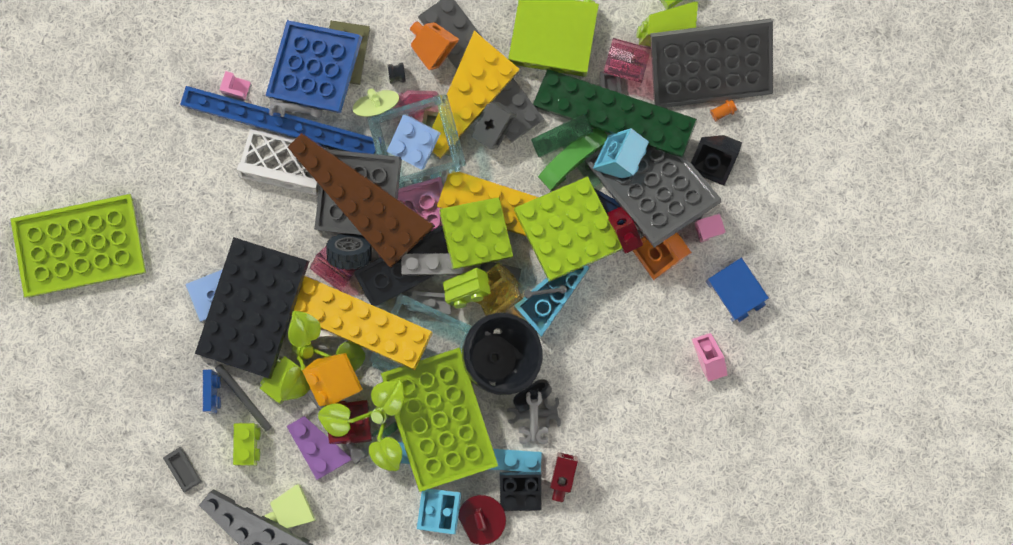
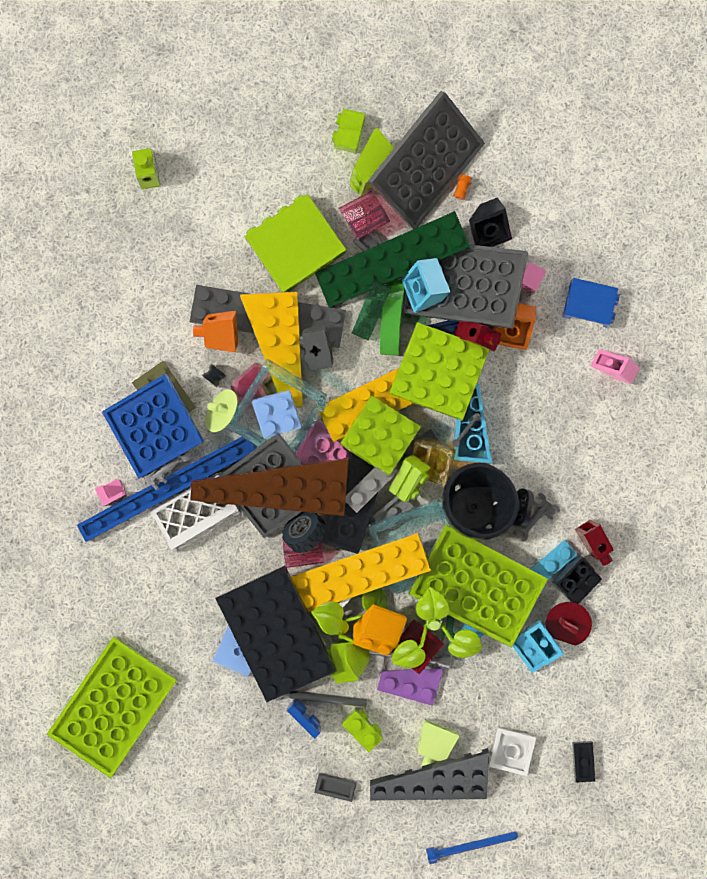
camera: 45 degrees left, 5 degrees up
light grey bar [519,392,548,444] -> none

